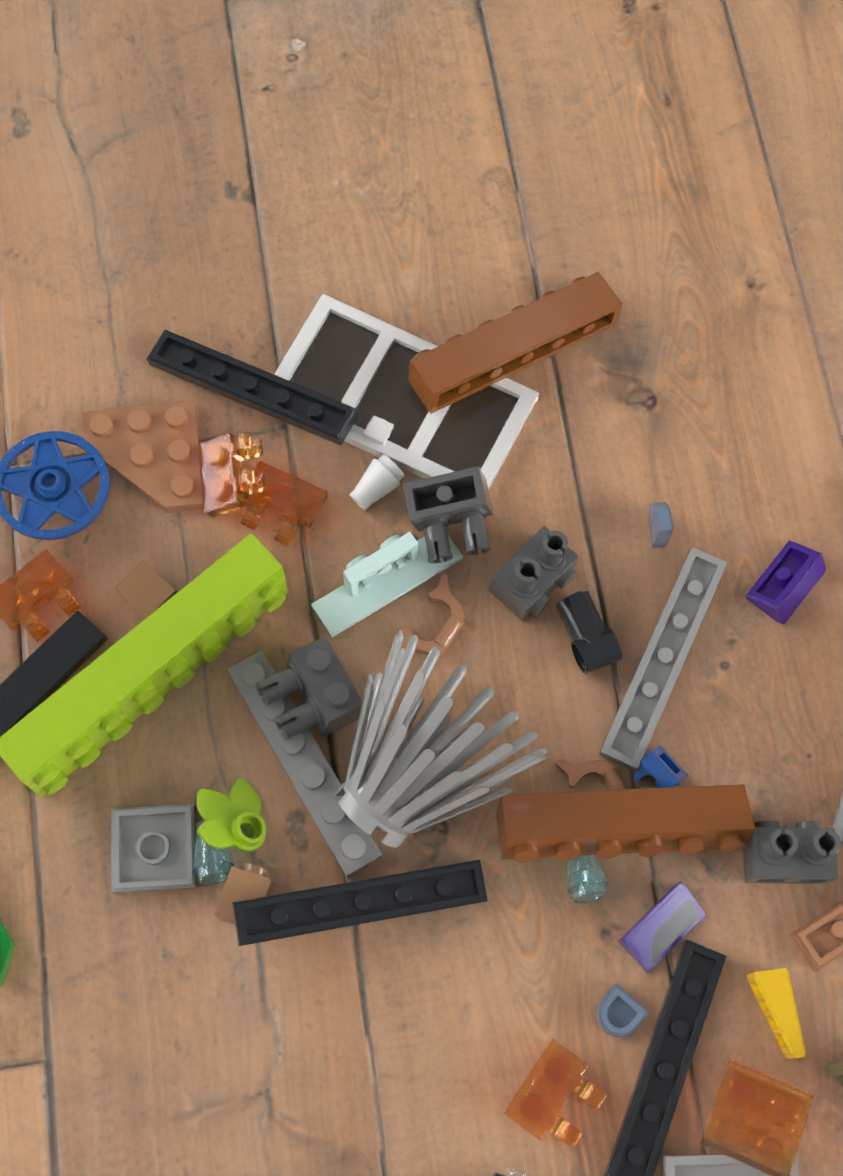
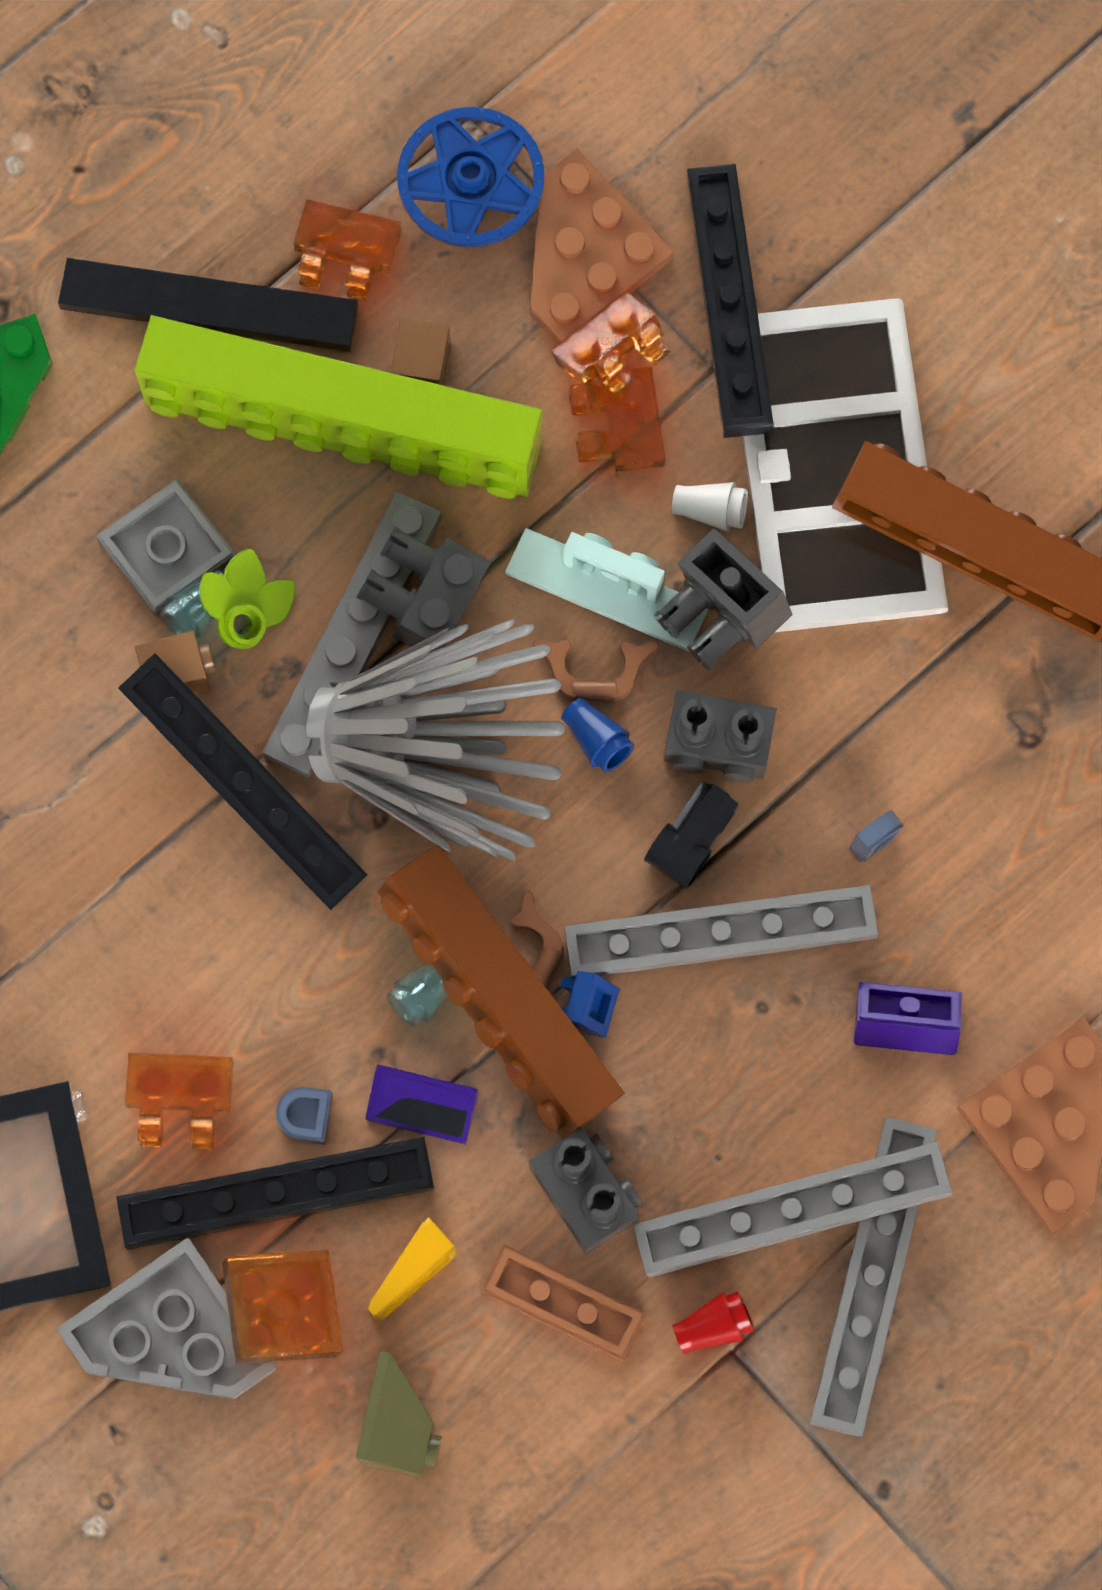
camera: 60 degrees right, 5 degrees up
none -> blue cone [561,698,634,772]

